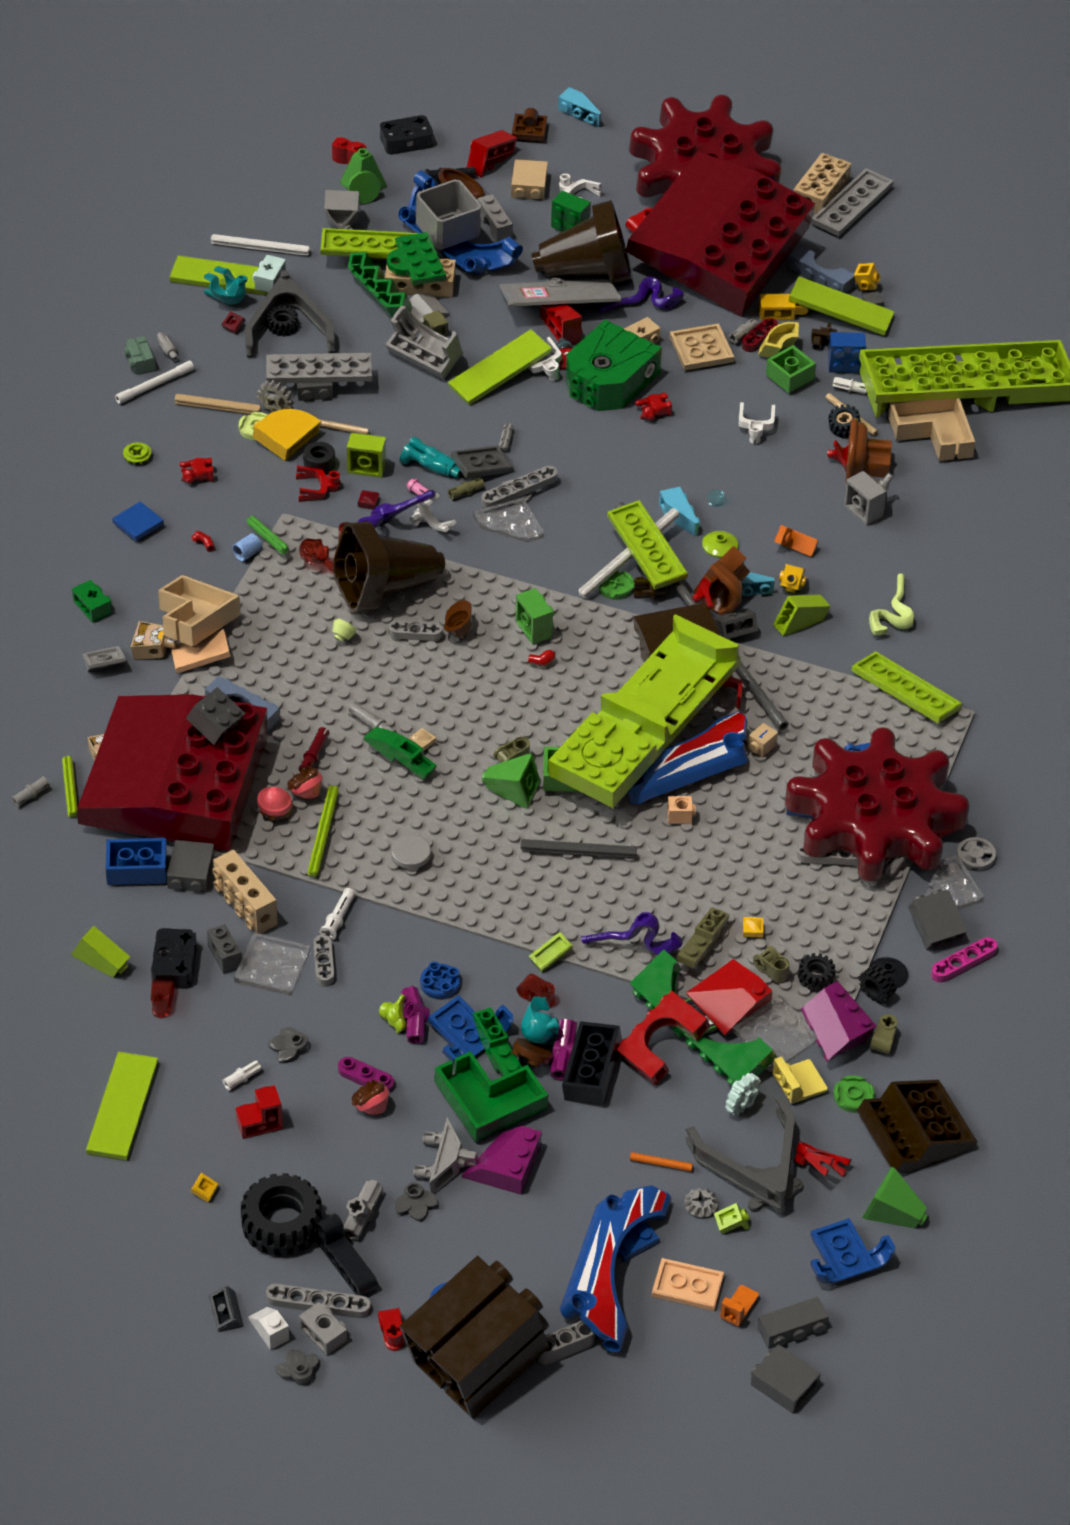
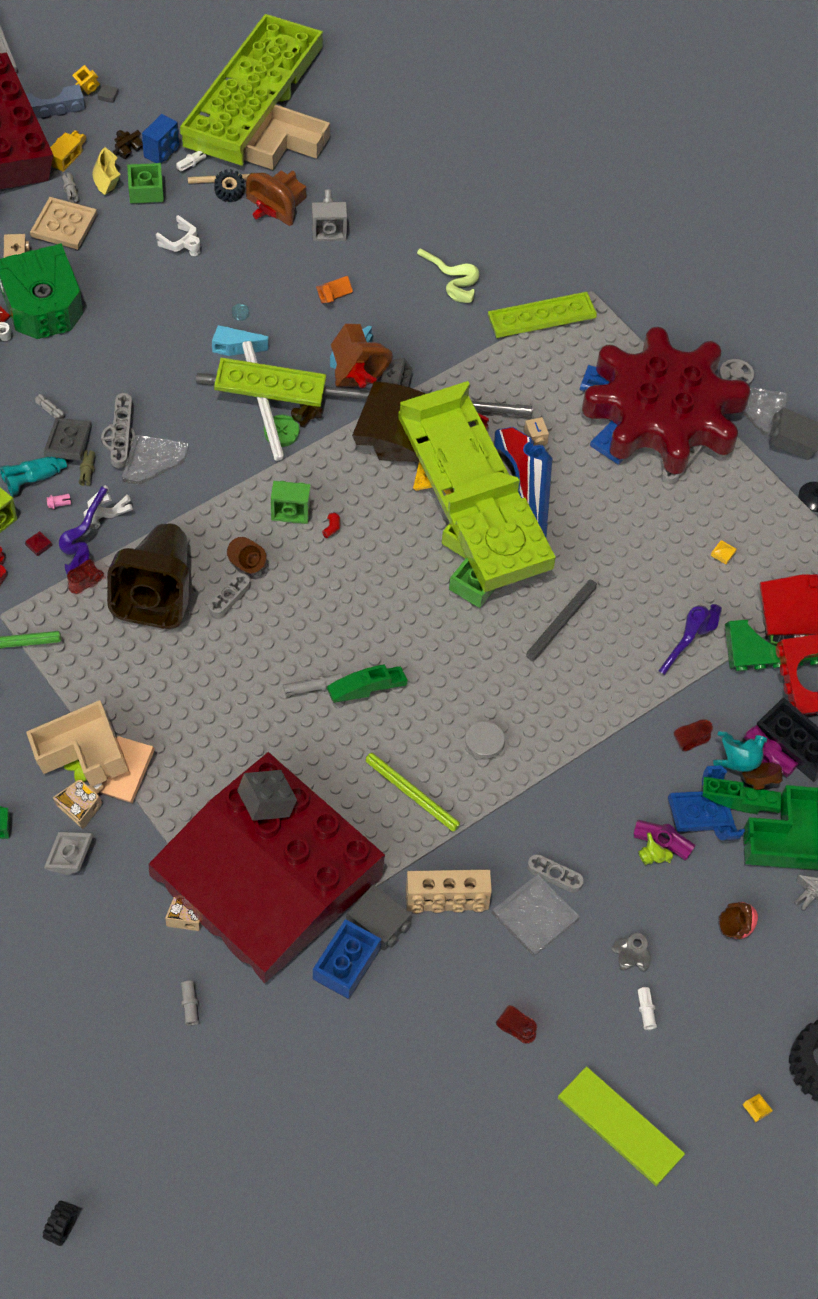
camera: 60 degrees left, 10 degrees up
lime axle [62,756,78,818] -> none
lime slope [71,926,130,978] -> none
black axle [151,928,197,989] -> none
sand blue arch [205,676,280,733] -> none
dark grey brick [207,924,242,974] -> none
light blue piece [232,534,262,562] -> none
red brick [235,1085,283,1139] -> none
coral hair [257,787,293,821] -> none
hair [287,766,323,799] -> none
dark red pin [298,727,330,772] -> none
clear red hair [299,538,333,572] -> none
white pin [319,888,356,940] -> none
yellowish green cone [332,618,357,642] -> none
magenta plate [338,1057,394,1092] -> none
tan tile [409,728,436,752] -> none
blue tile [420,961,461,999] -> none
bright green slope [482,754,541,809] -> none
olive piece [493,737,530,763] -> none
lime tile [529,932,573,972] -> none
red animal [635,393,672,420] -> none
light nougat brick [667,796,696,824] -> none
olive slope [676,907,730,968] -> none
lime dish [702,531,738,558] -> none
dark red beam [742,318,778,352] -> none
olive piece [753,946,789,983] -> none
lime slope [773,595,831,636] -> none
yellow brick [779,564,807,593] -> none
lime tile [788,276,894,336] -> none
black tyre [798,953,835,991] -> none

